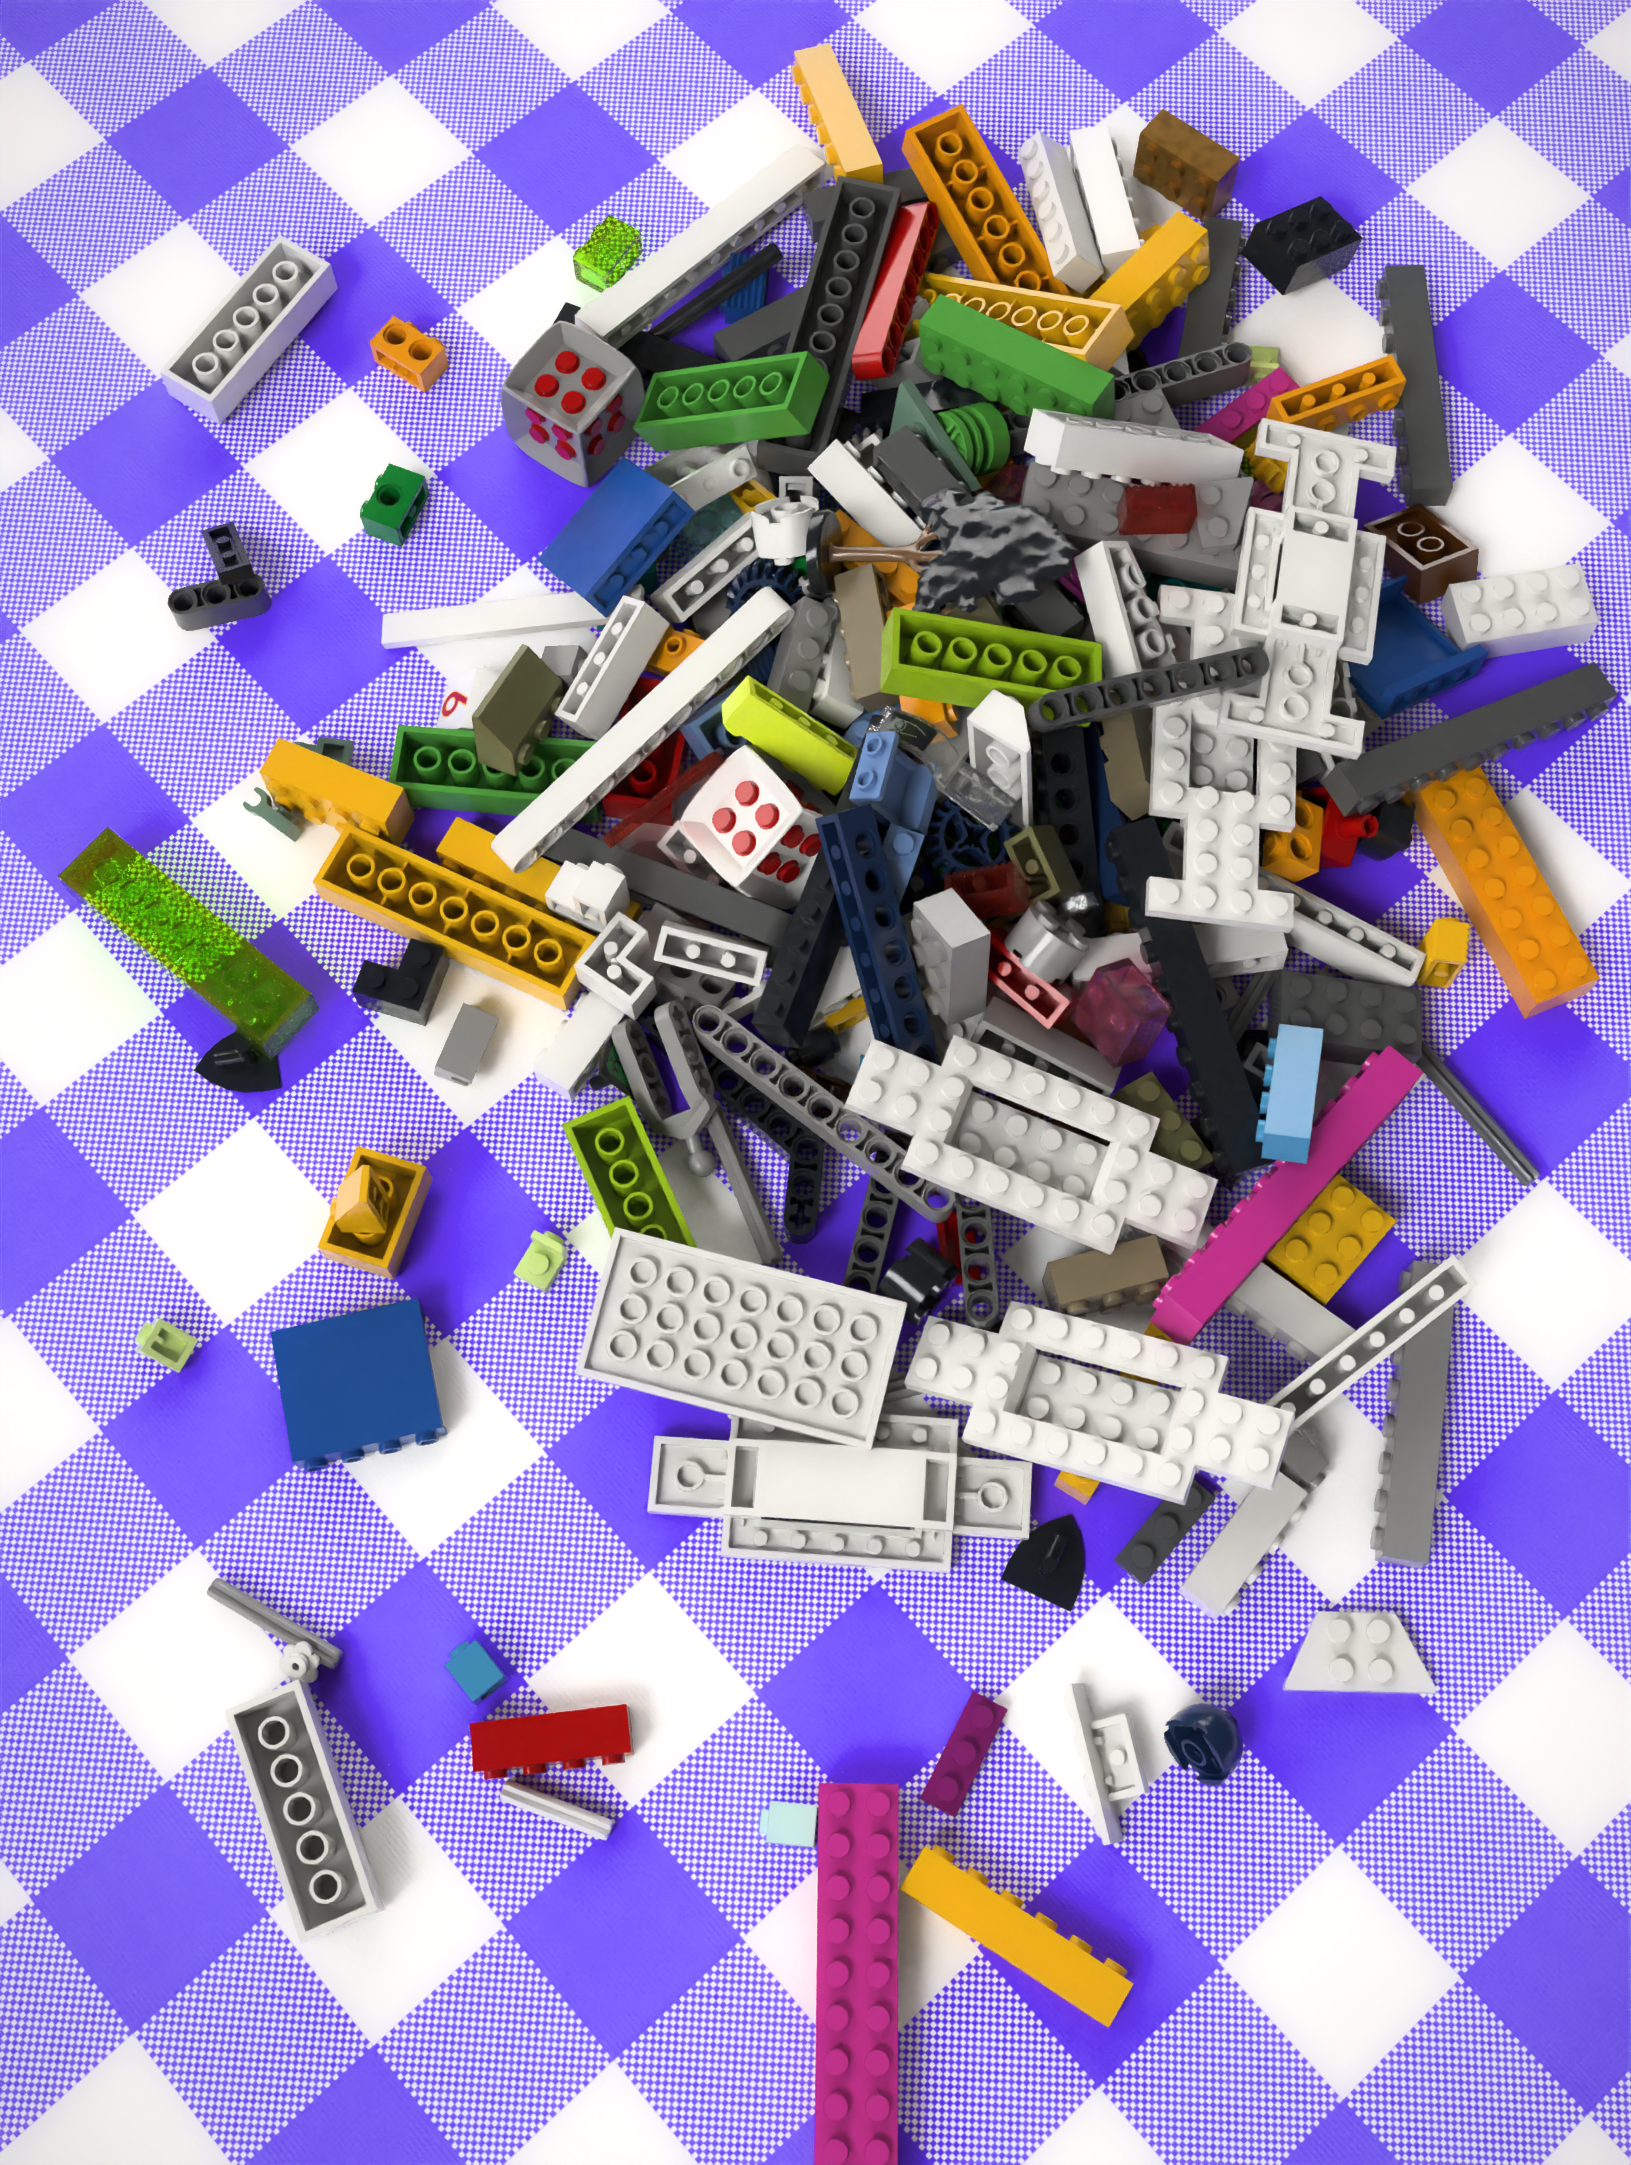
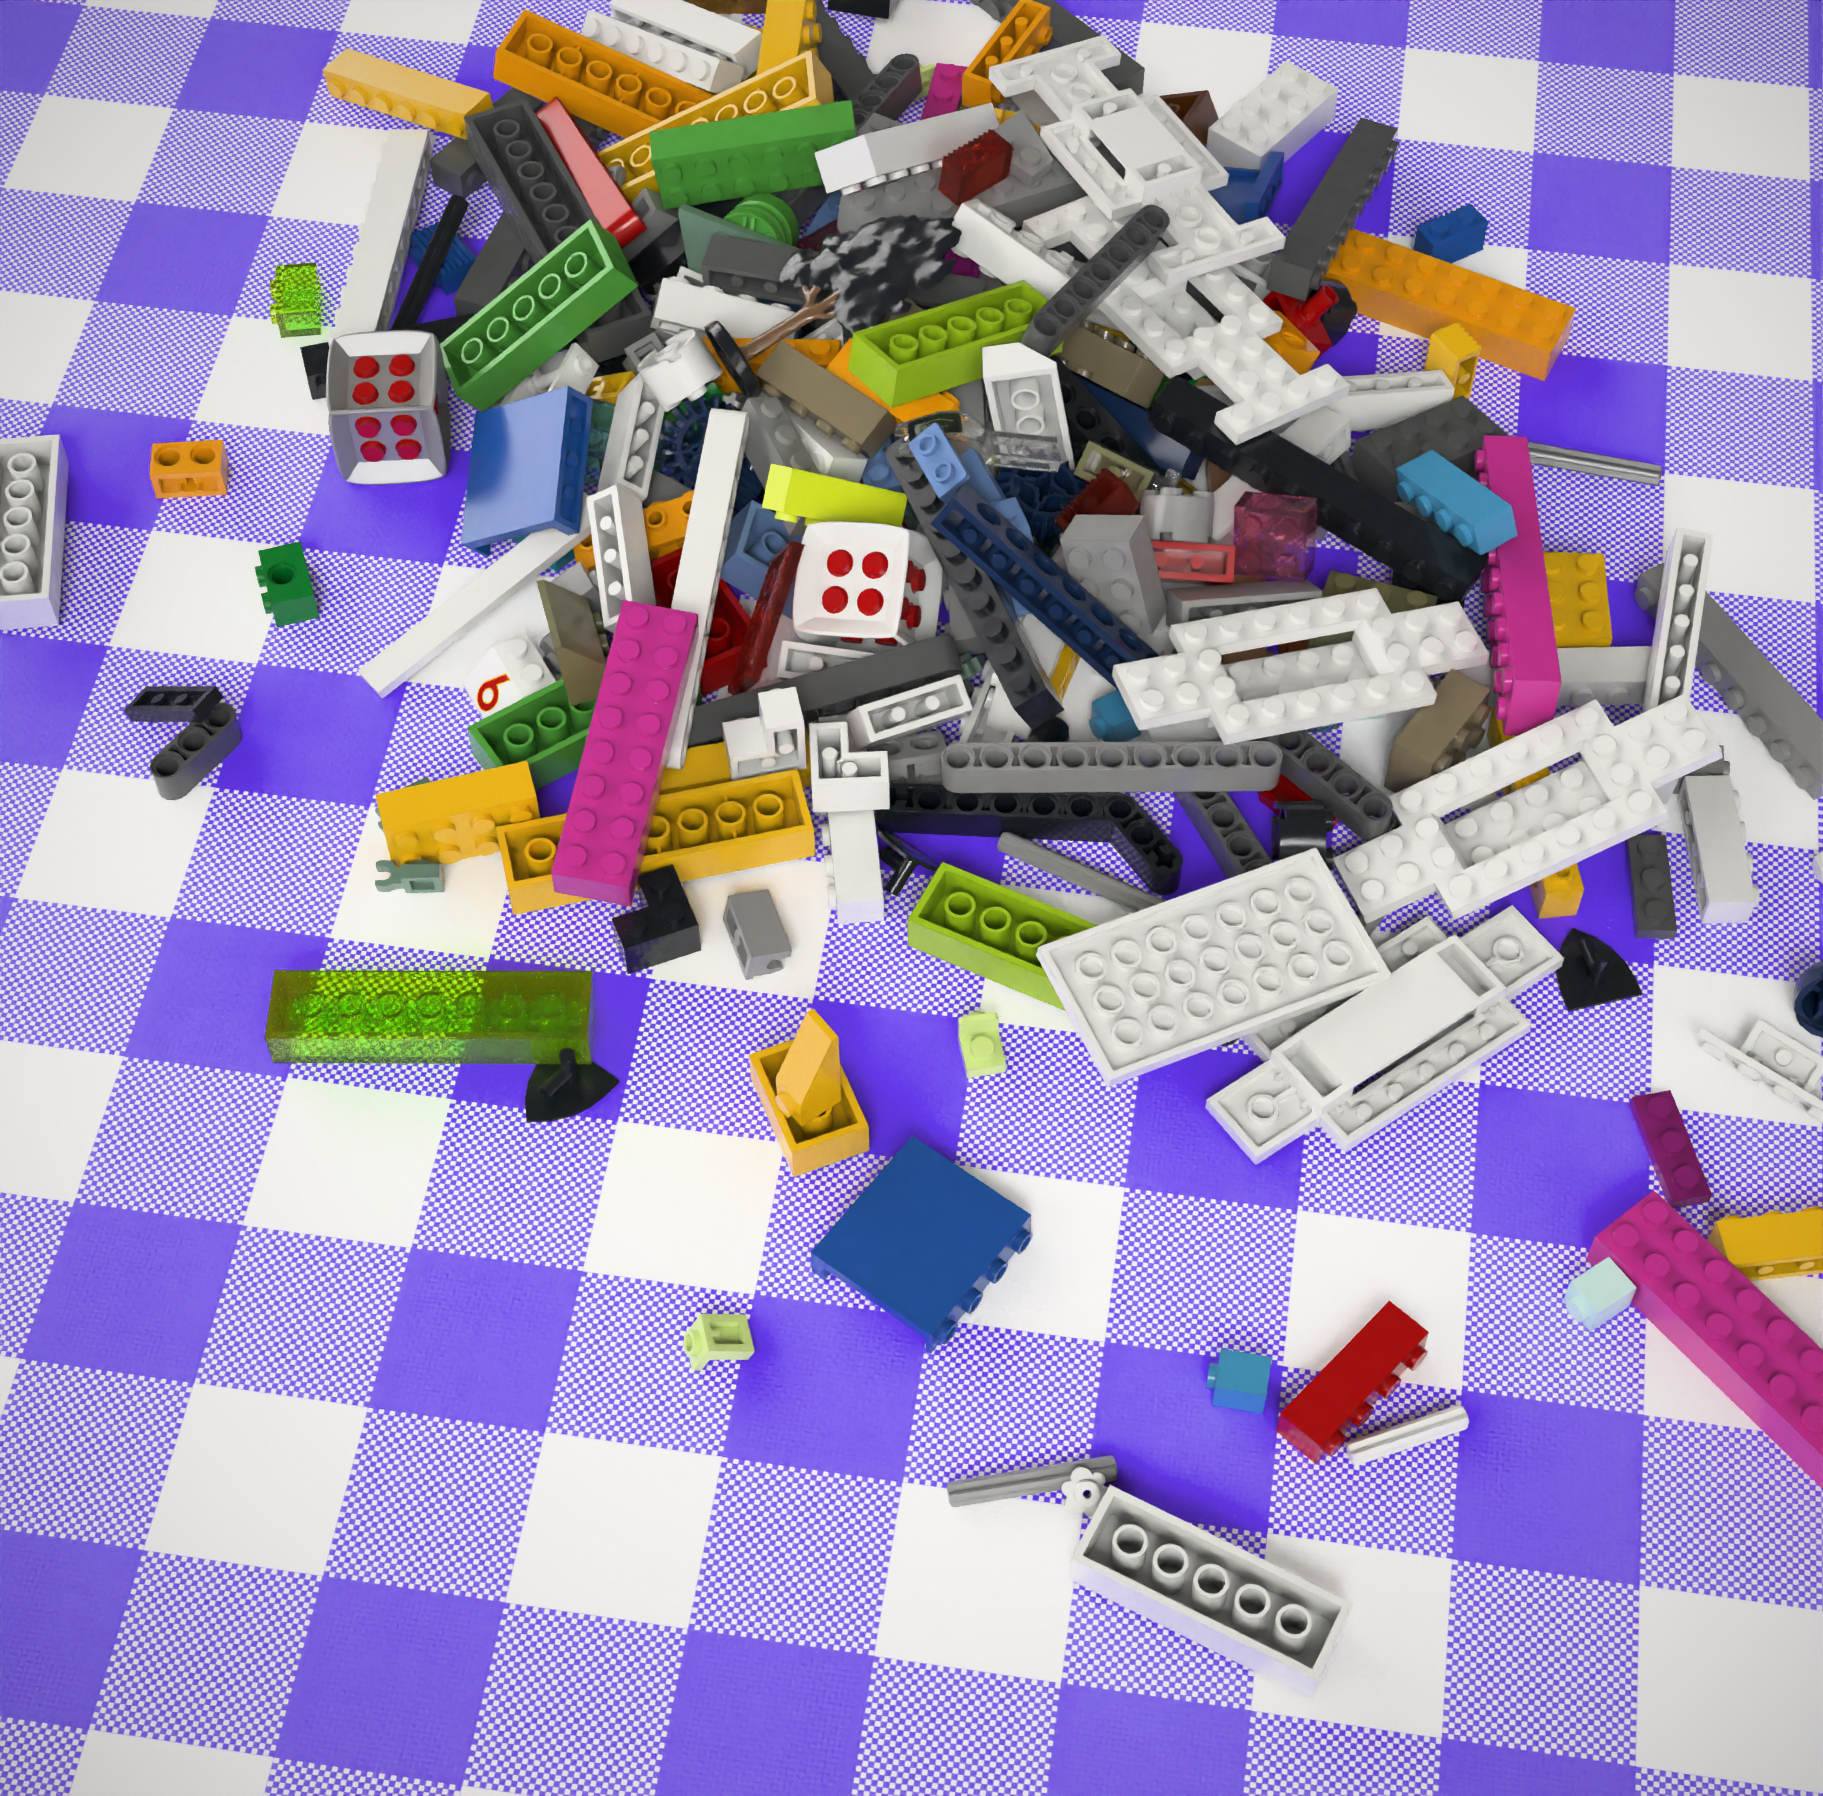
camera: 40 degrees left, 15 degrees down
light grey piece [612,1000,717,1178] -> none
none -> dark pink brick [551,600,699,907]
none -> blue brick [1413,203,1489,264]

